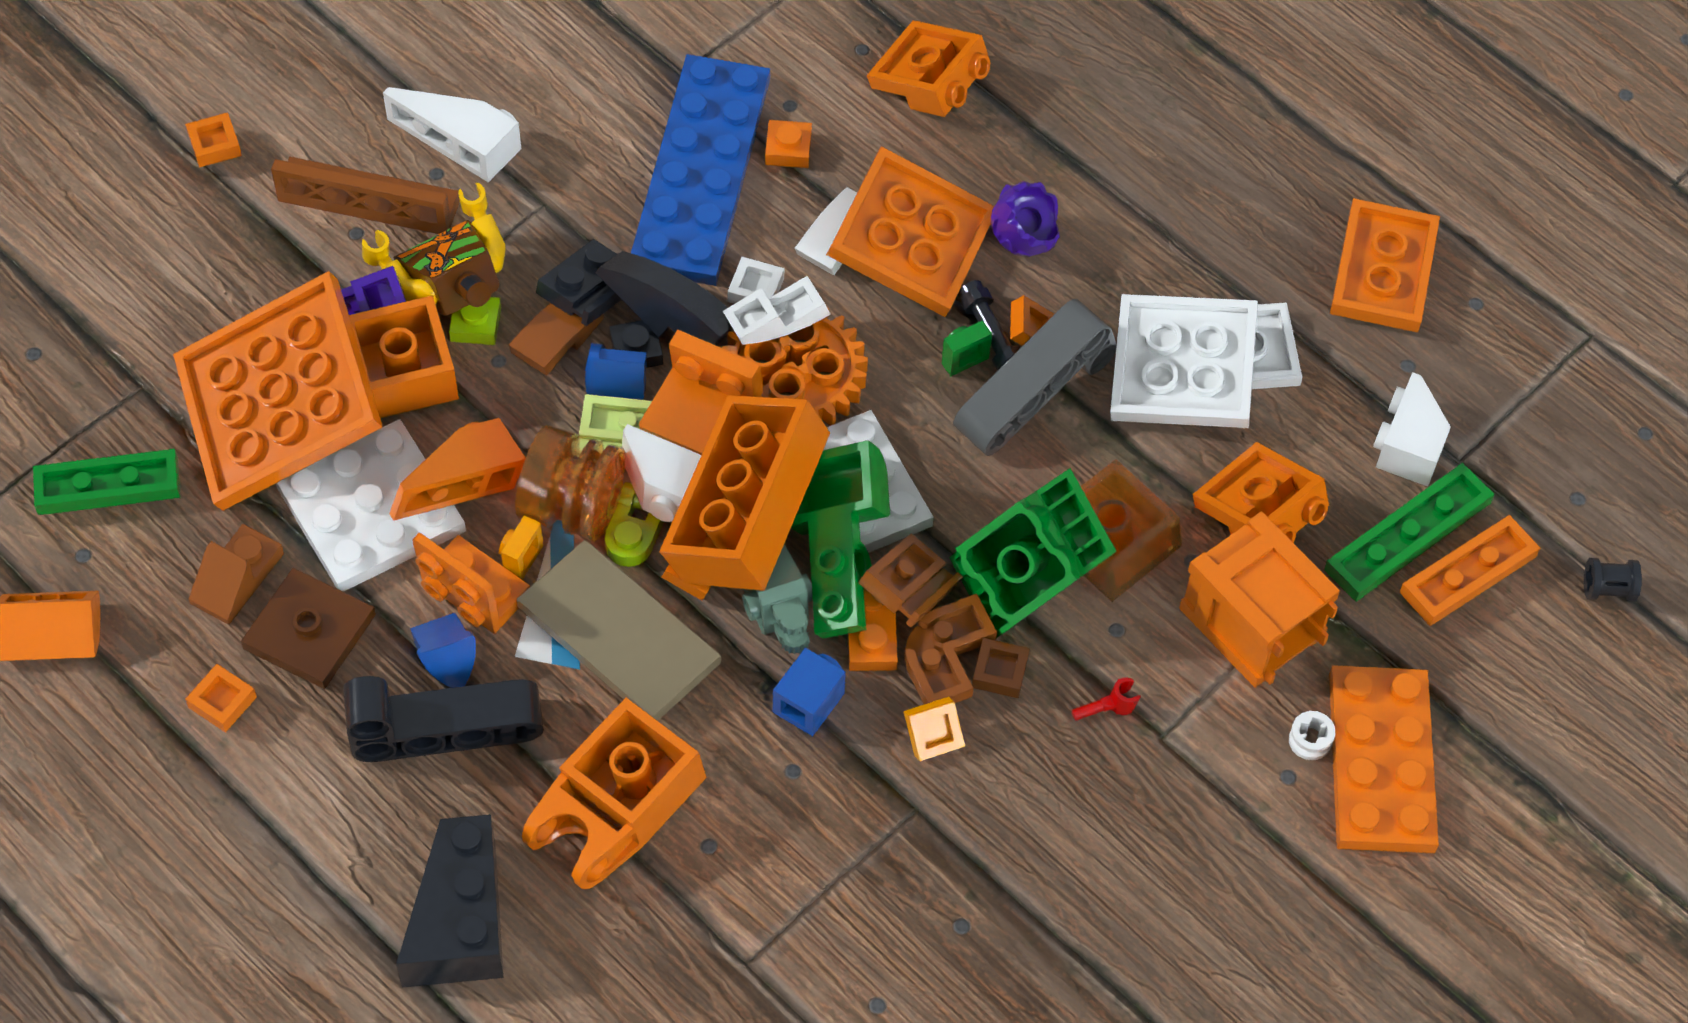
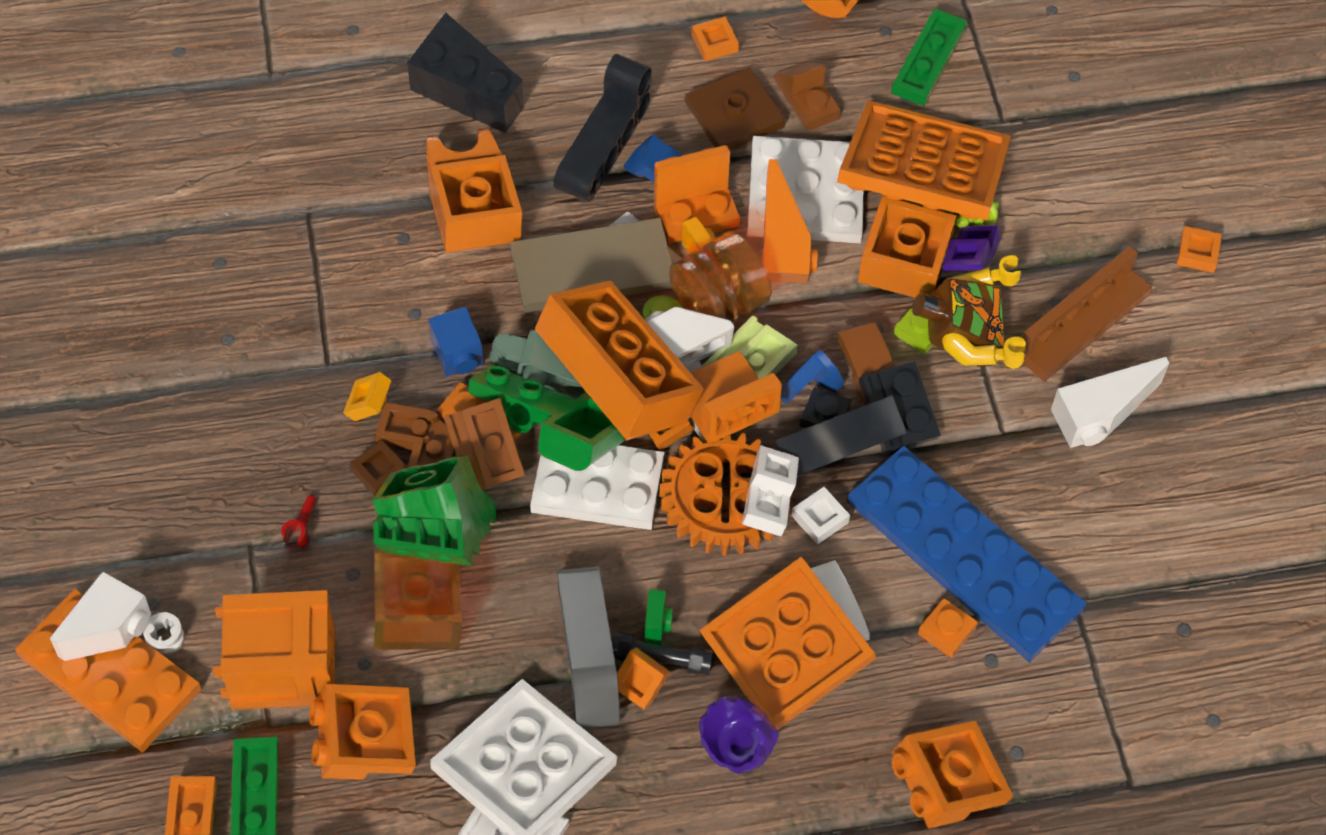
camera: 125 degrees right, 0 degrees up
none -> white slope [50,572,151,661]

